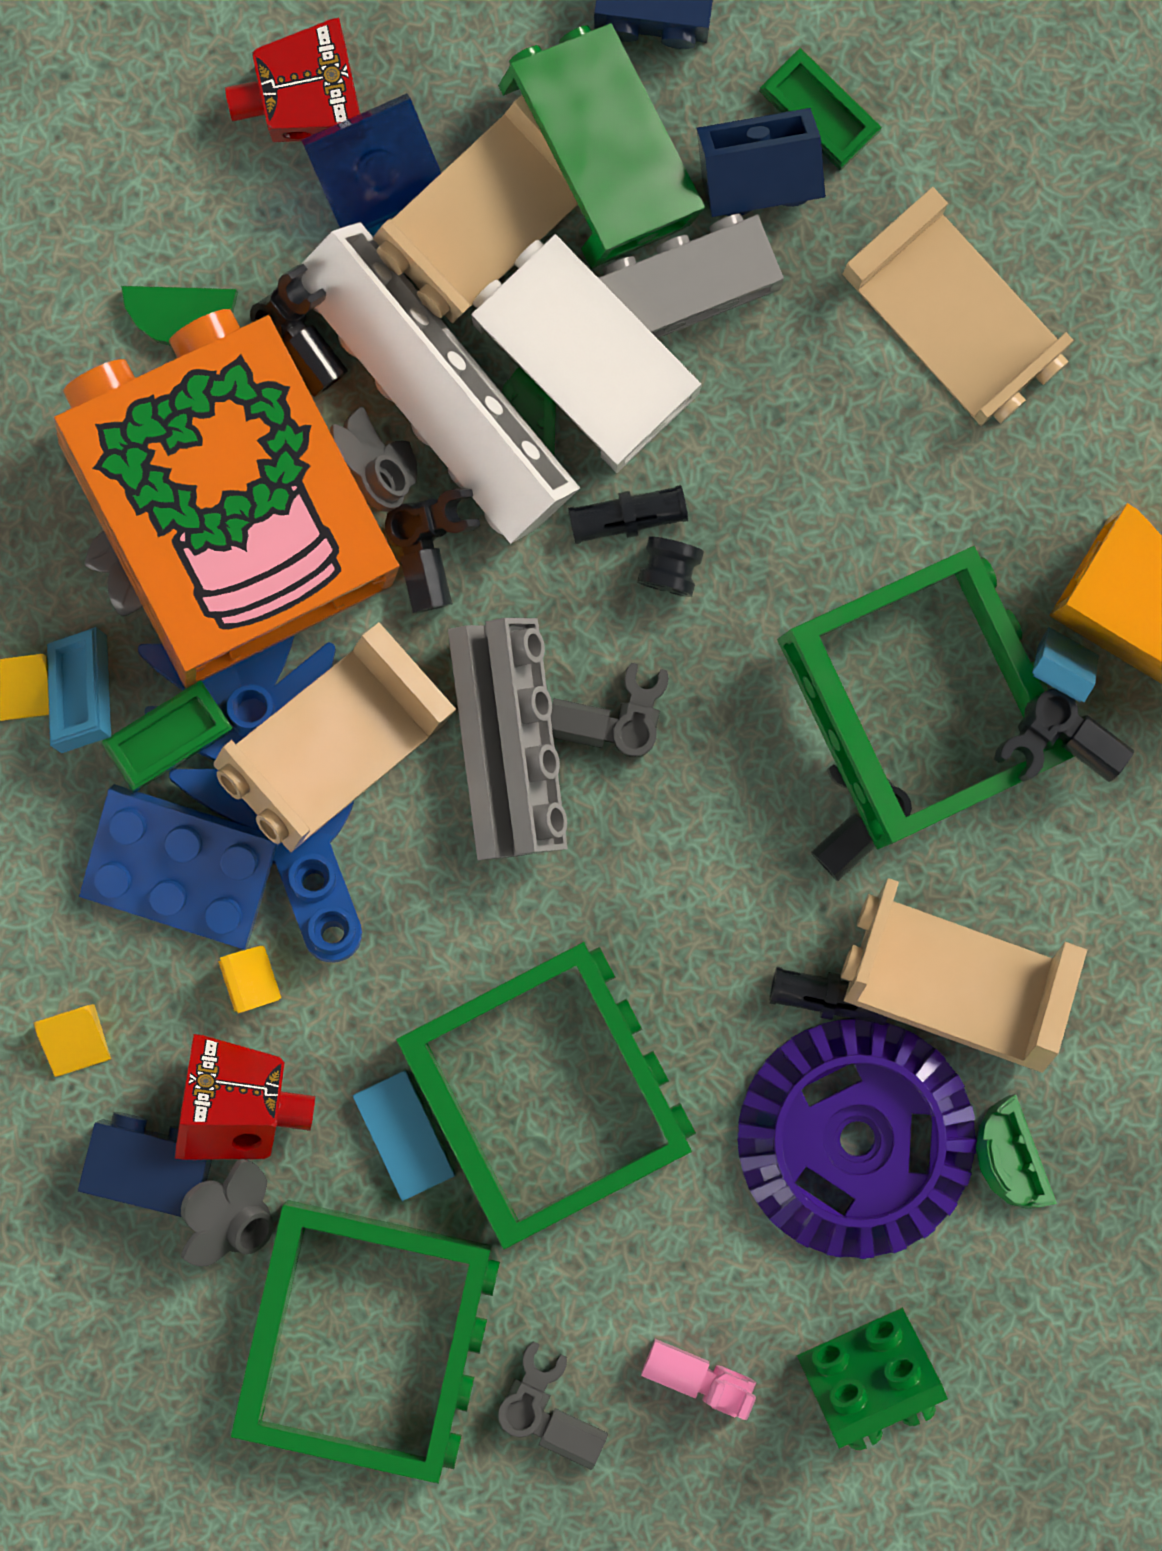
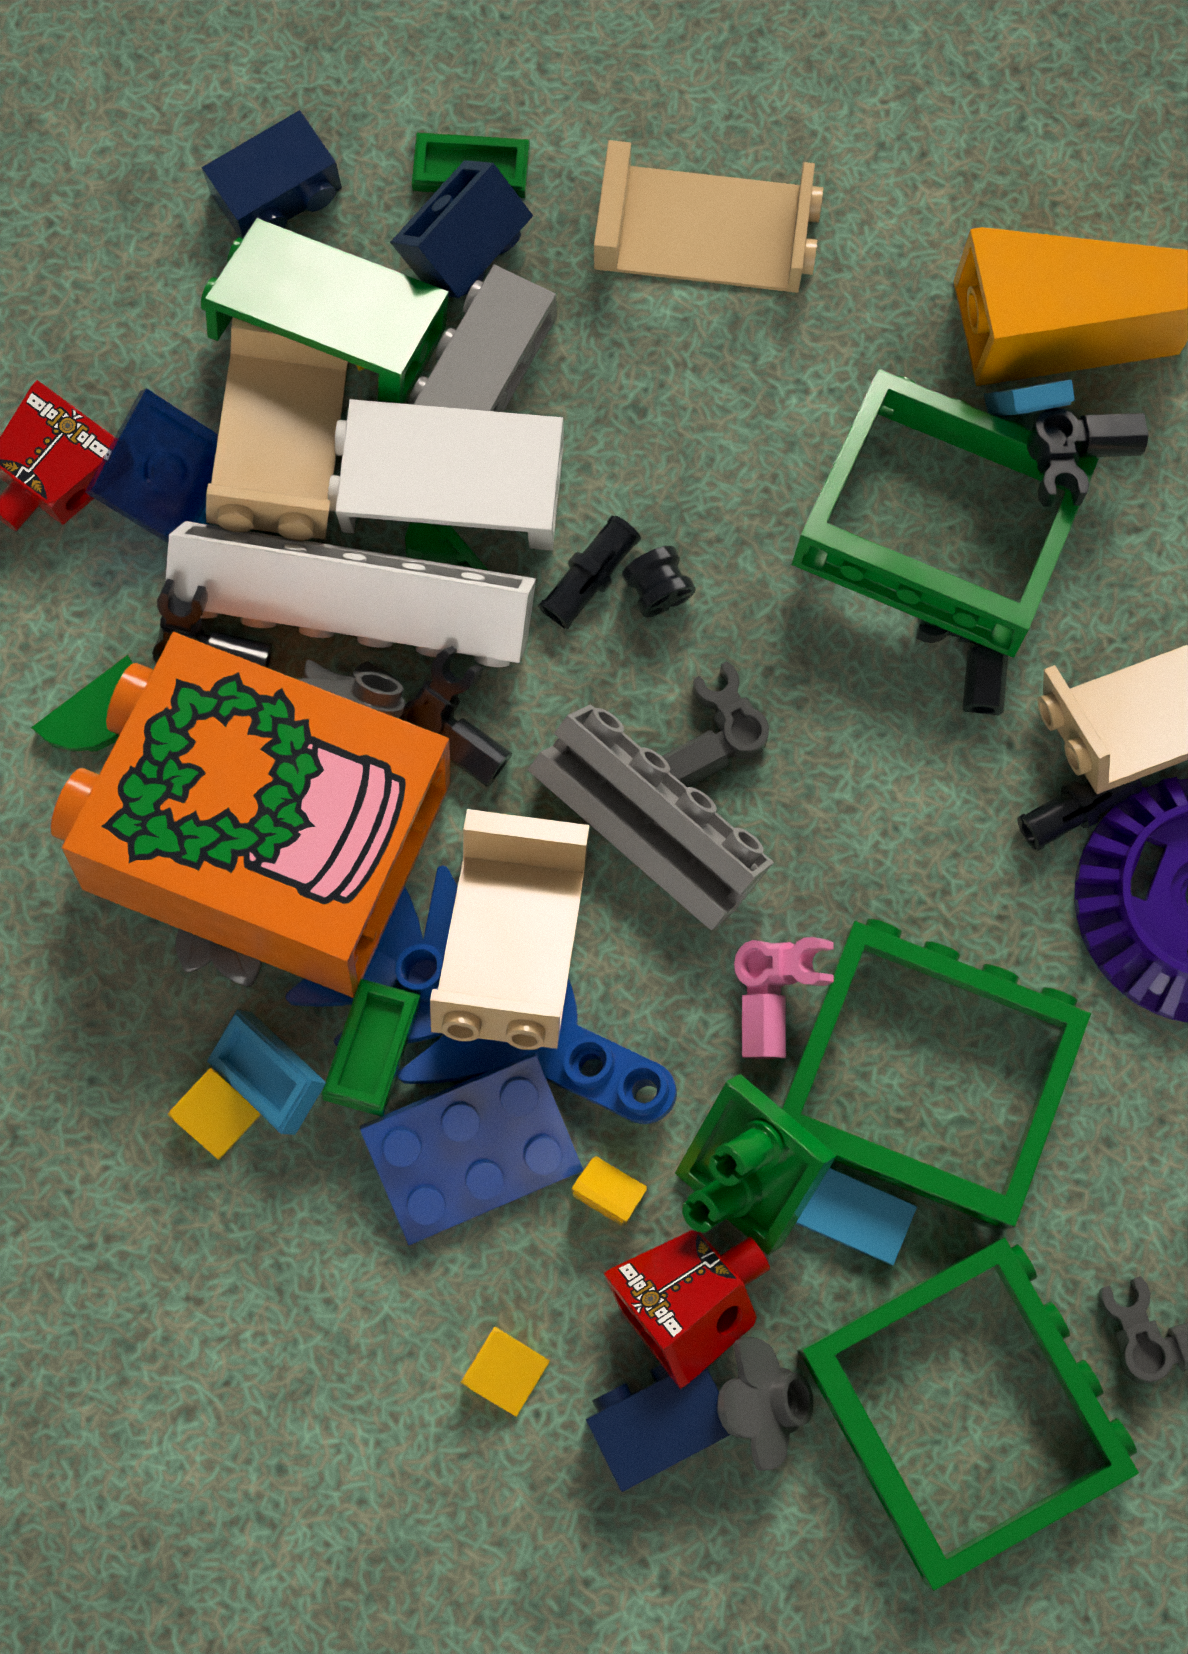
camera: 40 degrees left, 10 degrees down
none -> green plate [675,1074,837,1255]
none -> bright pink bar [734,937,834,1059]

